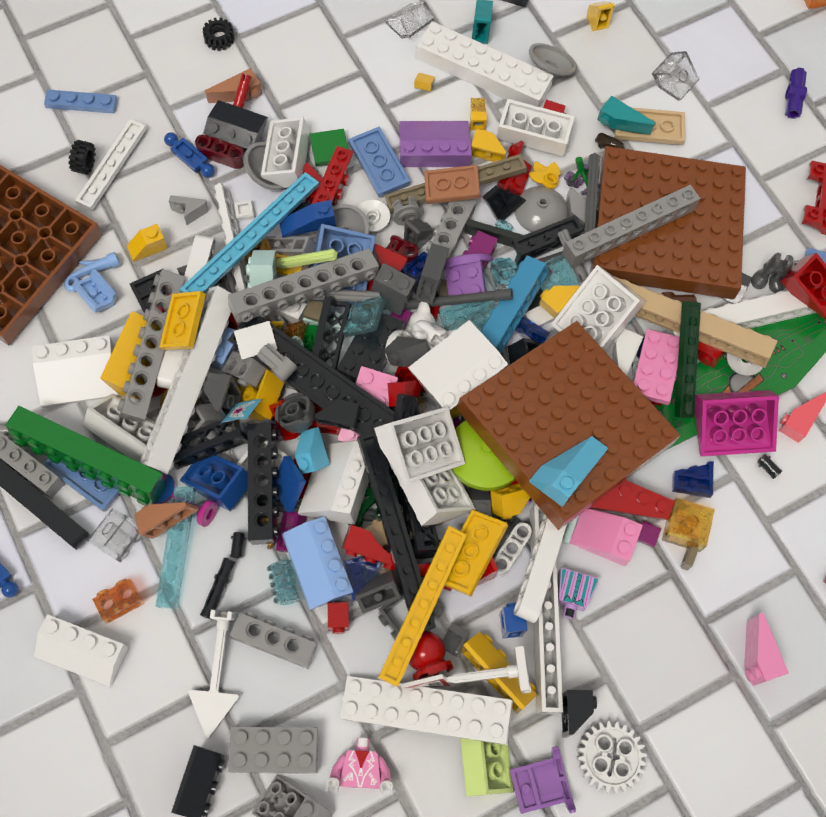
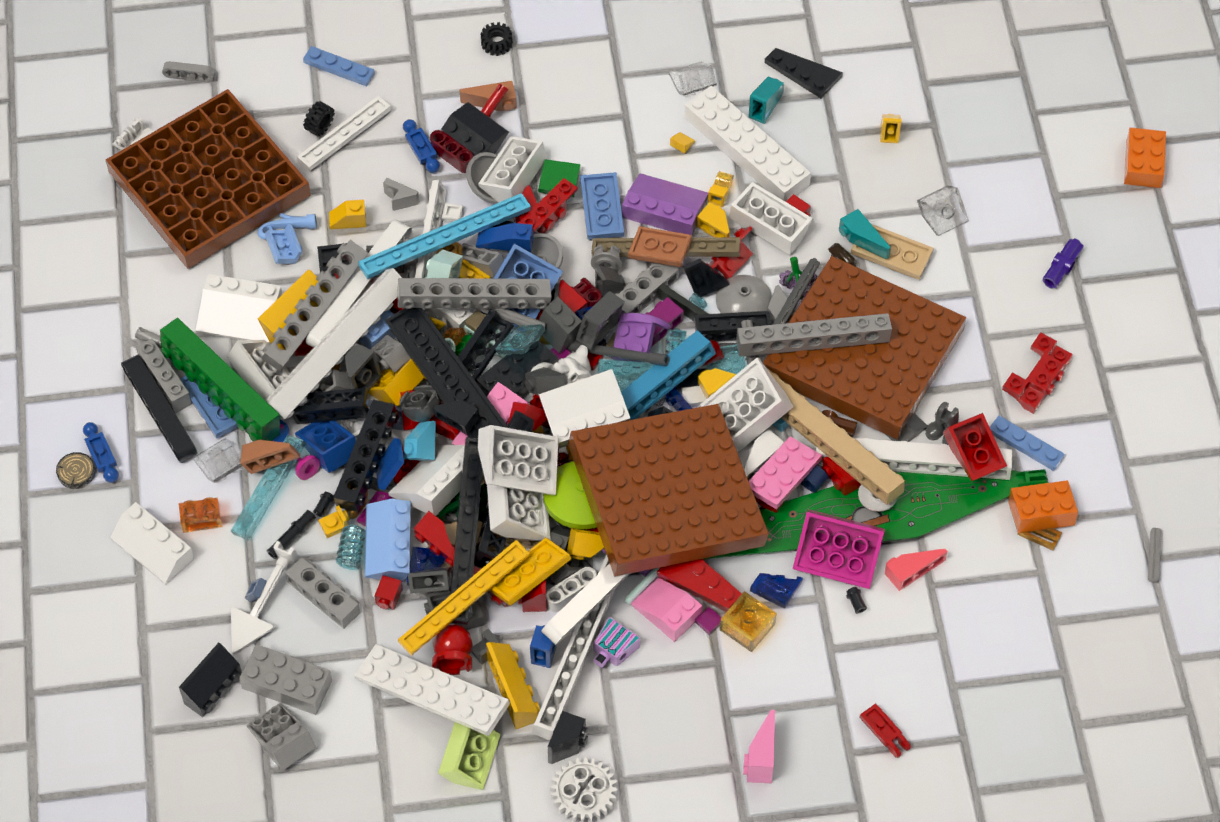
camera: 25 degrees right, 10 degrees down
yellow plate [159,291,206,350] -> none
medium azure sticker [220,399,262,424] -> none
white sticker [234,321,277,359] -> none
light grey piece [257,343,297,382] -> none
yellowish green axle [276,249,338,269] -> none
bright pink torso [326,738,394,796] -> none
white dish [357,200,390,232] -> none
white piece [403,646,531,694] -> none
medium lavender piece [509,746,576,814] -> none
light grey dish [529,43,577,76] -> none
yellow plate [529,161,560,189] -> none
medium azure wedge [529,436,608,507] -> none
dark green plate [675,301,701,418] -> none
dark tan tile [680,546,699,571] -> none
none -> sand blue tile [245,578,267,602]
none -> yellow bracket [318,505,350,538]

